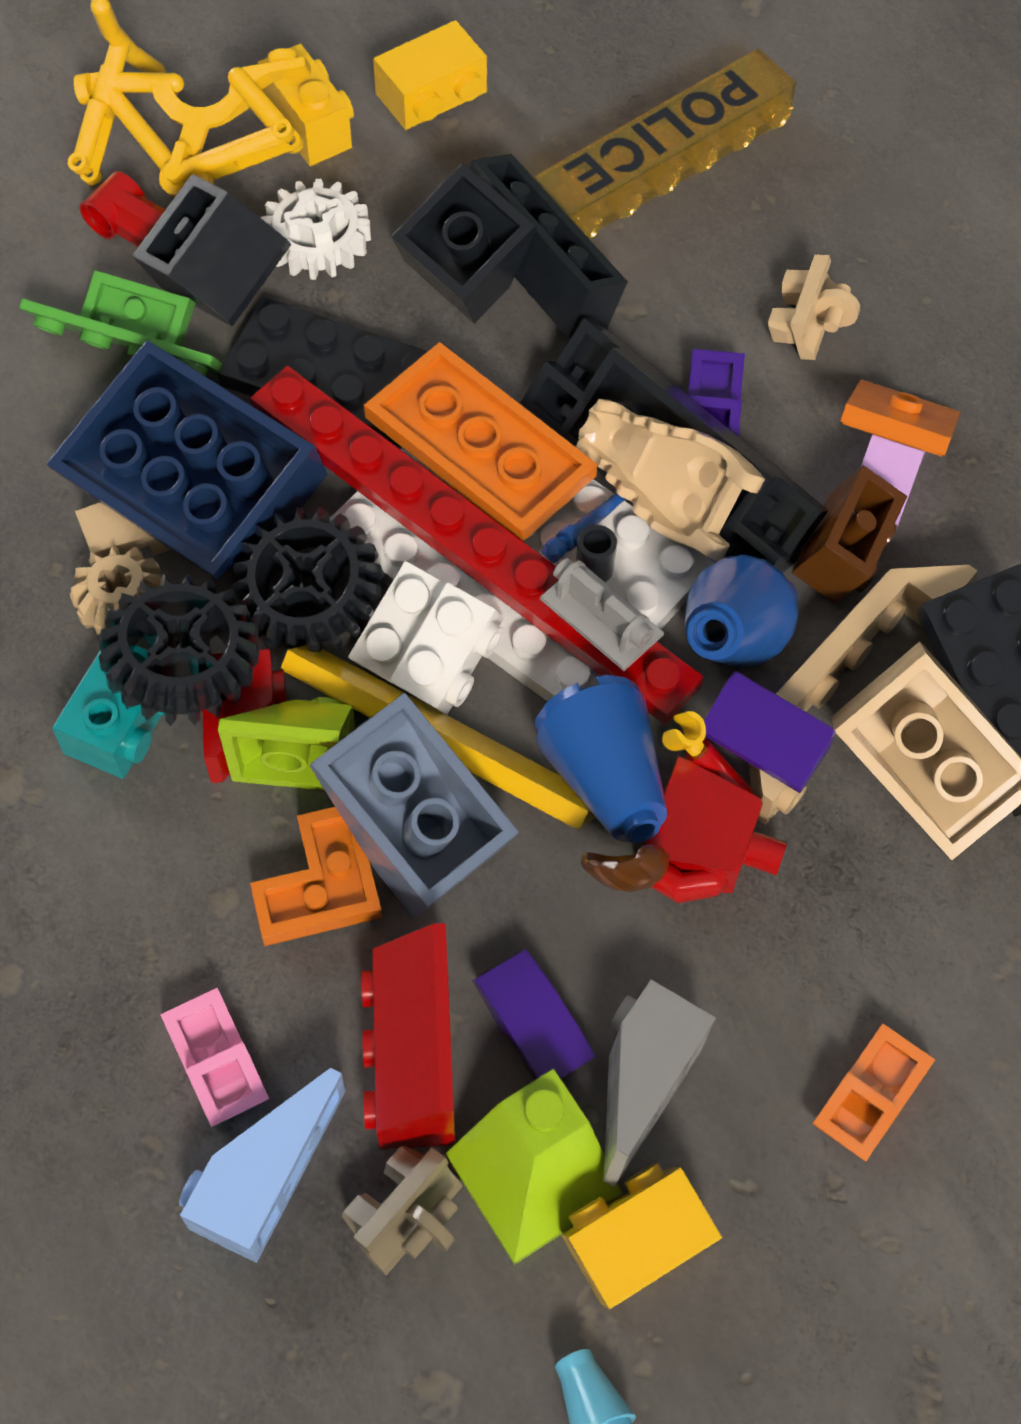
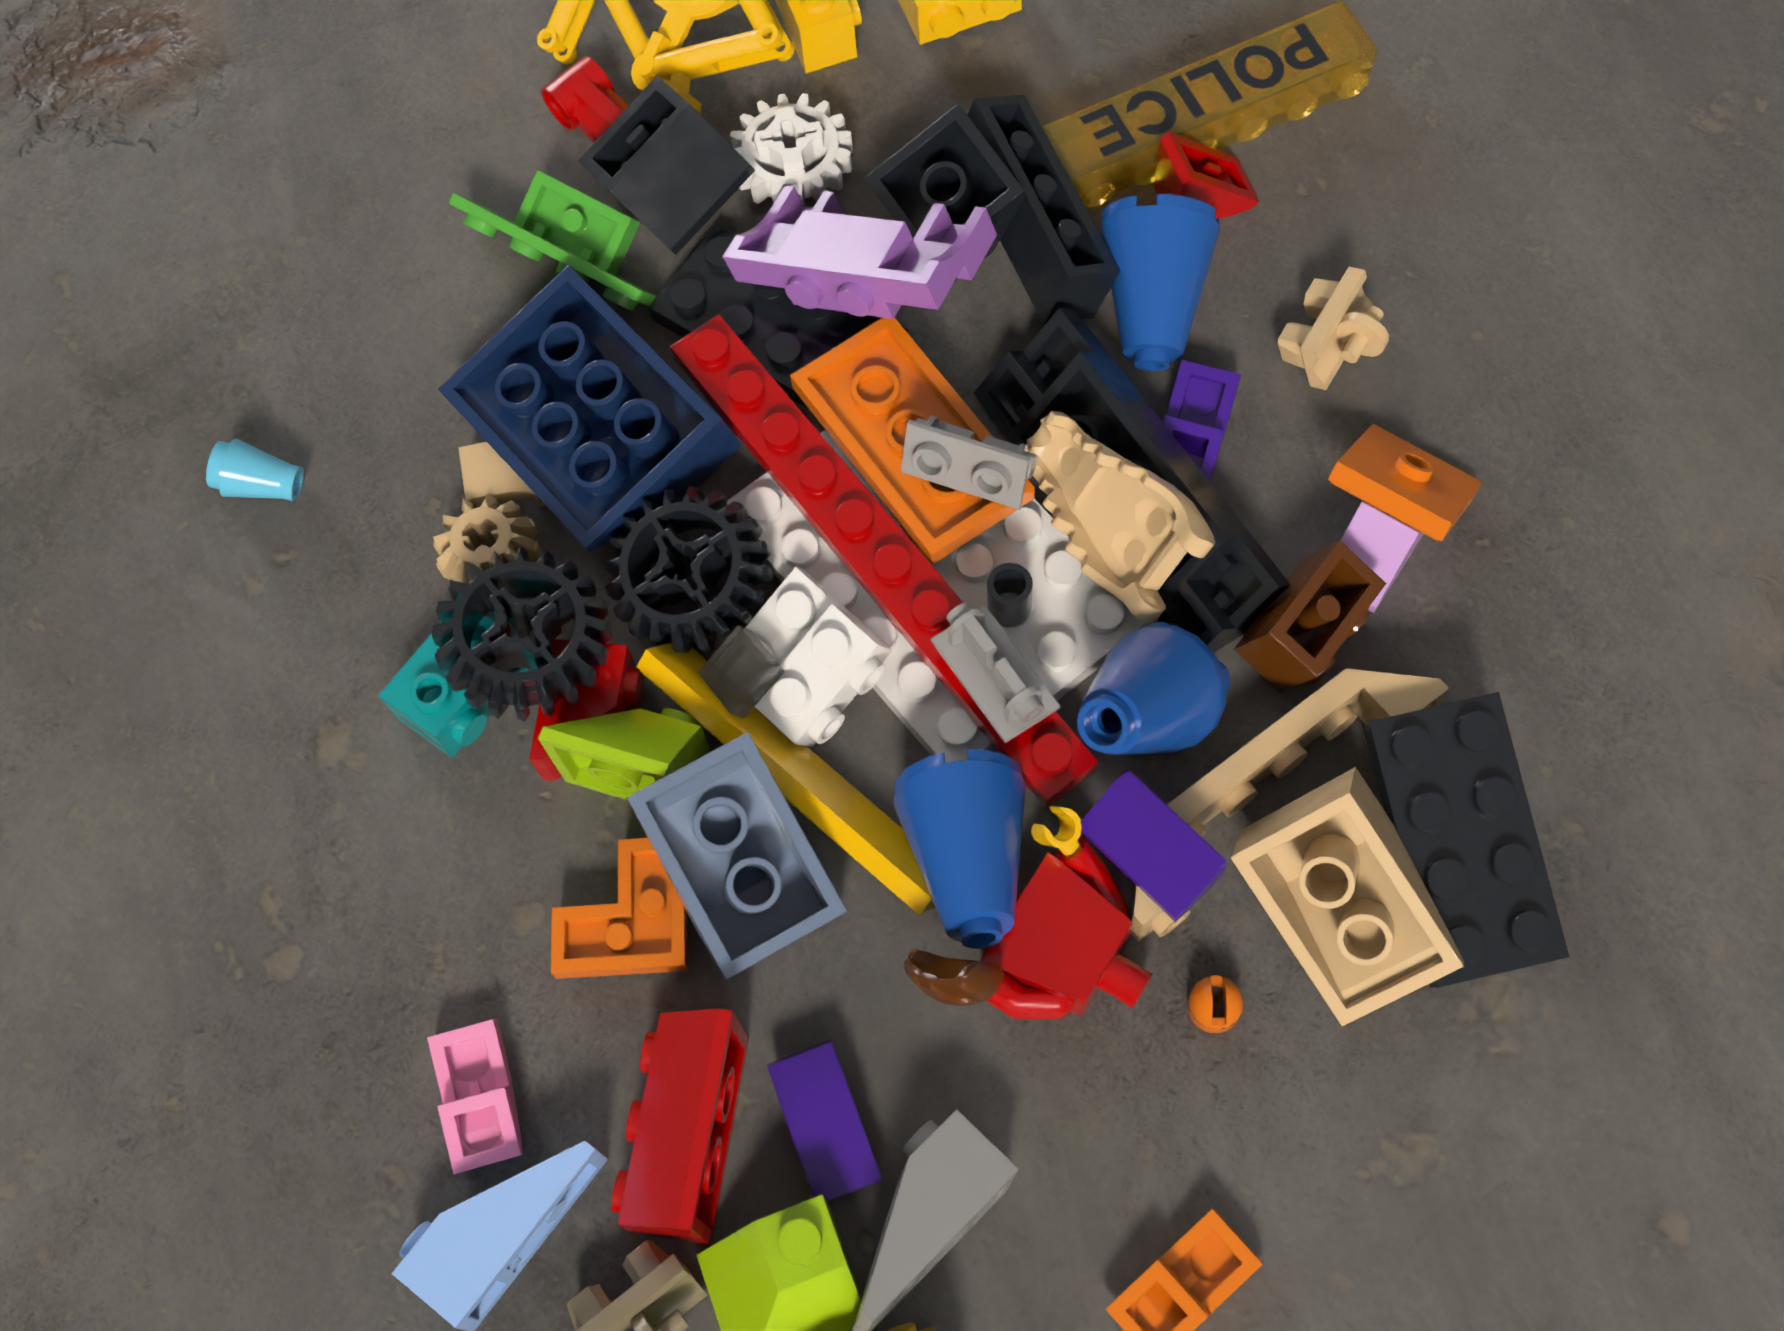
camera: 20 degrees right, 5 degrees up
blue piece [541,493,625,564] -> none
none -> clear smoke tile [698,625,785,719]
none -> medium lavender bracket [722,186,997,319]
none -> light grey hinge [901,415,1038,510]
none -> blue cone [1101,194,1220,371]
none -> red slope [1154,131,1260,220]
none -> orange hinge [1187,975,1244,1033]

